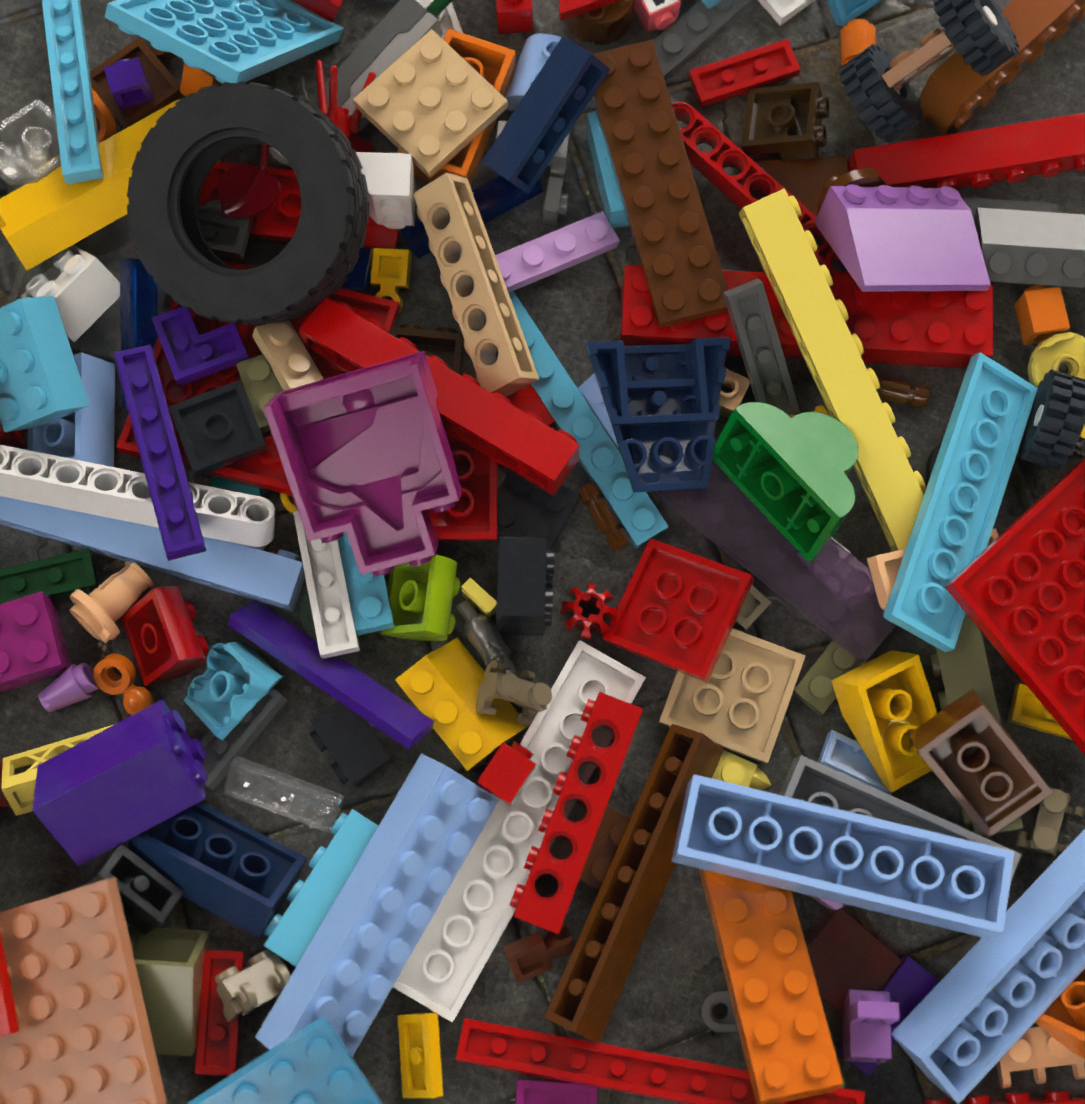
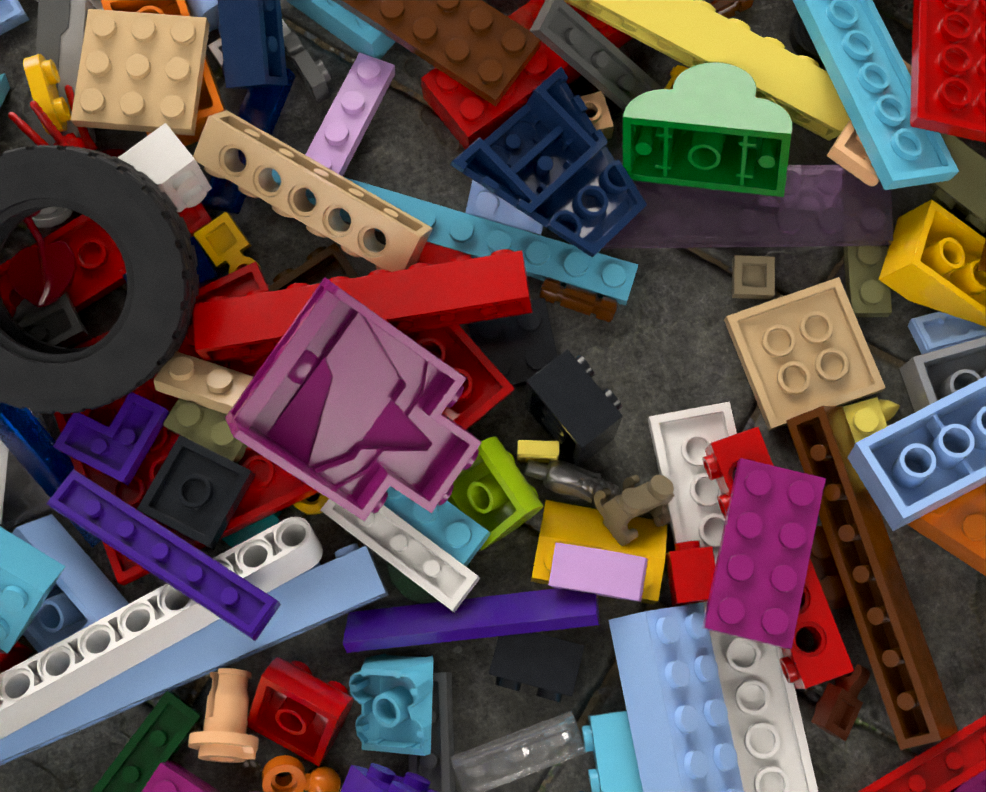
camera: 35 degrees left, 0 degrees up
red piece [560,583,617,639] -> none
red plate [603,538,754,683] -> none
none -> yellow plate [23,54,71,135]
none -> lavender slope [548,543,648,602]
none -> magenta plate [702,458,826,650]

